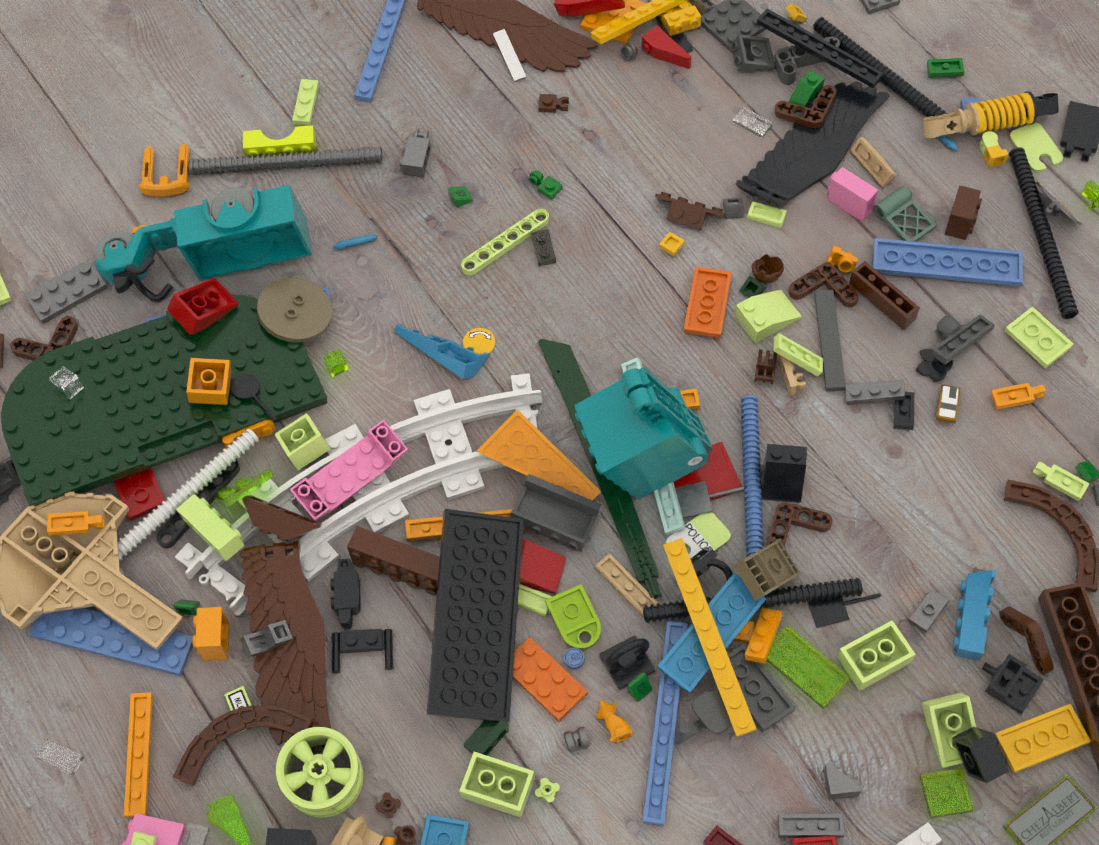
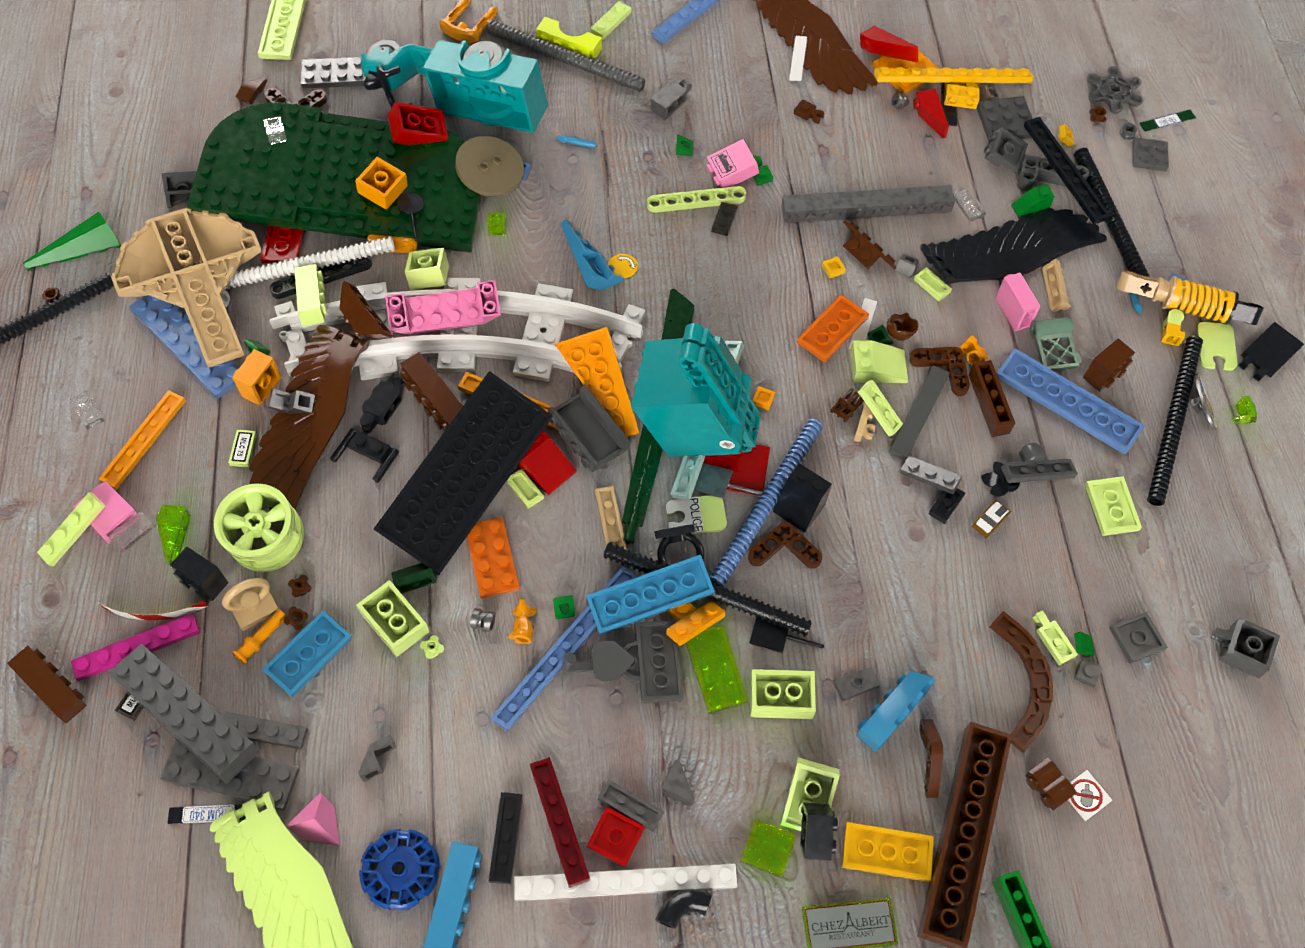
camera: 25 degrees right, 0 degrees up
light orange plate [47,511,105,535] -> none
reddish brown plate [173,705,313,786] -> none
clear neon green plate [215,468,274,507] -> none
lime plate [545,584,601,650] -> none
medium blue tile [564,647,584,669] -> none
black tile [599,635,655,690] -> none
yellow plate [663,538,757,737] -> none
dark tan plate [734,539,801,601] -> none
reddish brown beam [775,85,836,129] -> none
green plate [927,58,965,78] -> none
black plate [982,654,1044,715] -> none
light orange plate [990,383,1046,410] -> none
none -> bright pink brick [706,139,759,188]
none -> flat silver brick [781,185,955,223]
none -> white sticker [849,298,877,349]

